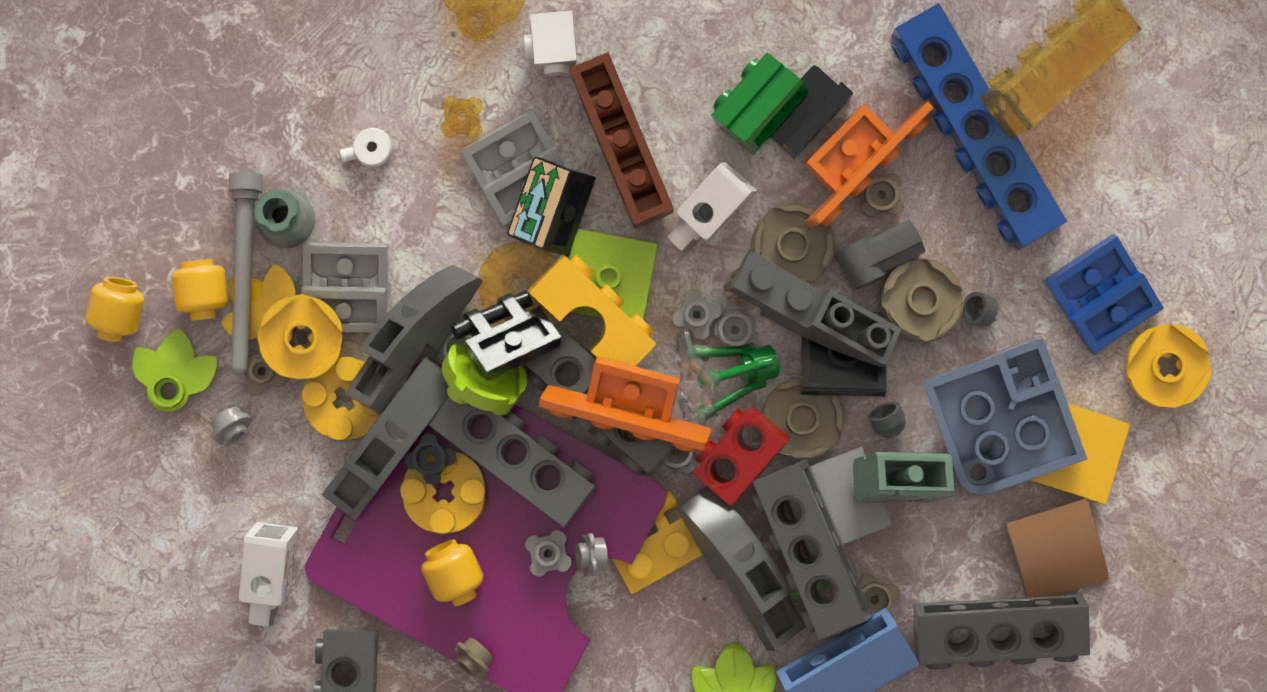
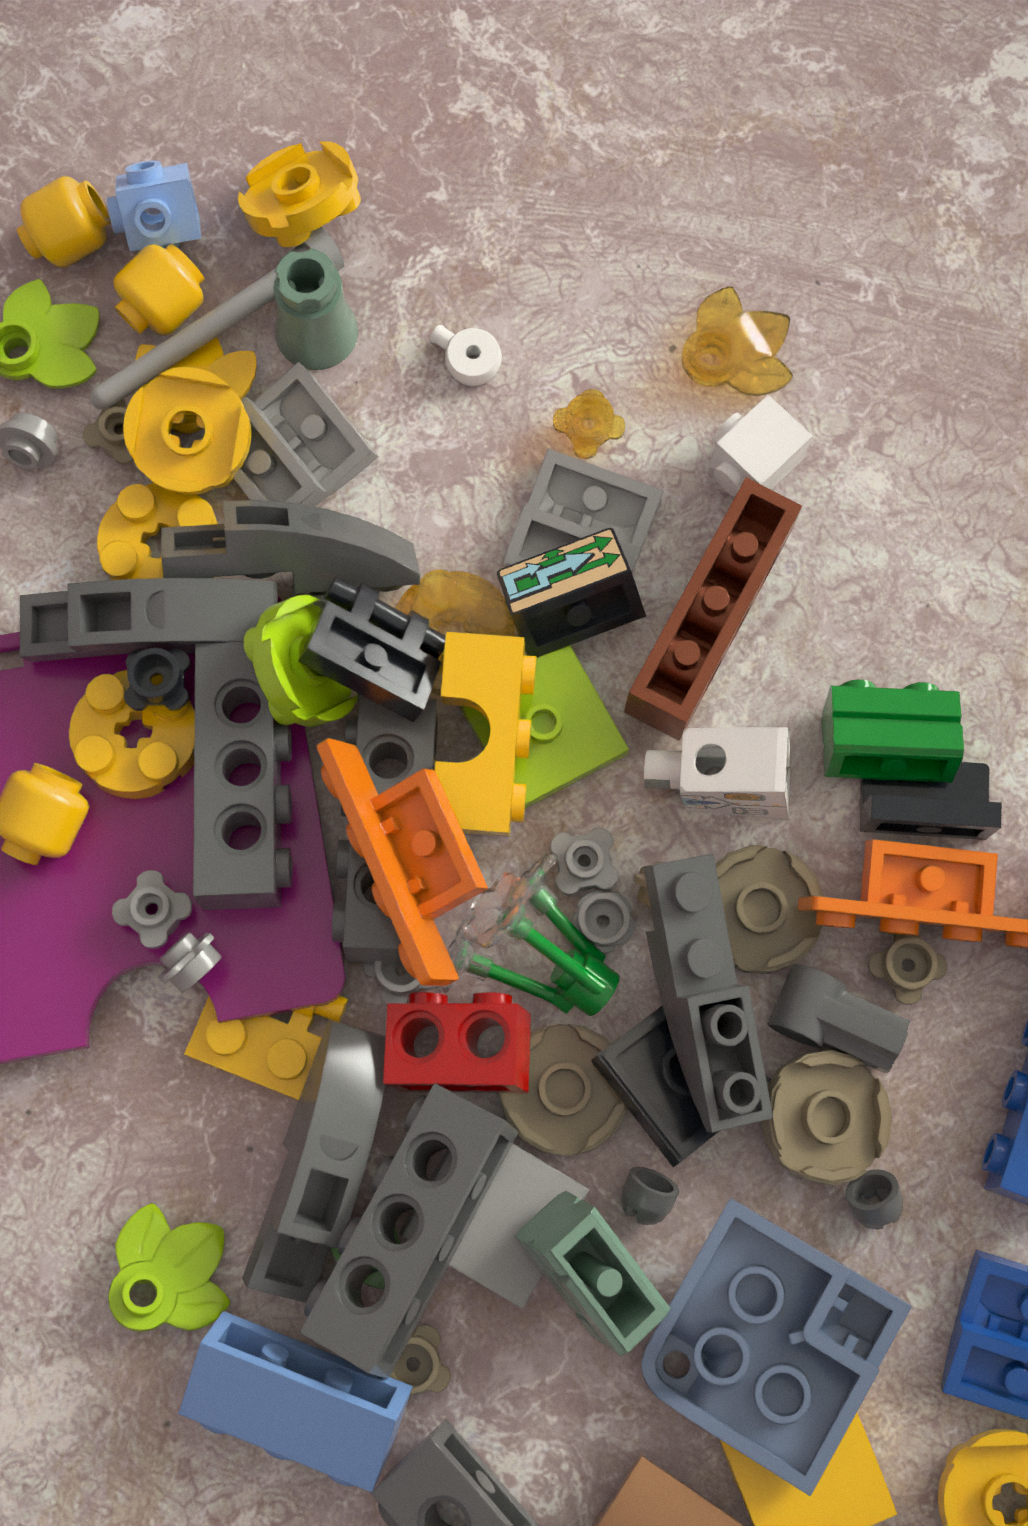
camera: 45 degrees right, 10 degrees down
none -> light blue brick [107,160,201,252]
none -> yellow plate [238,141,361,247]

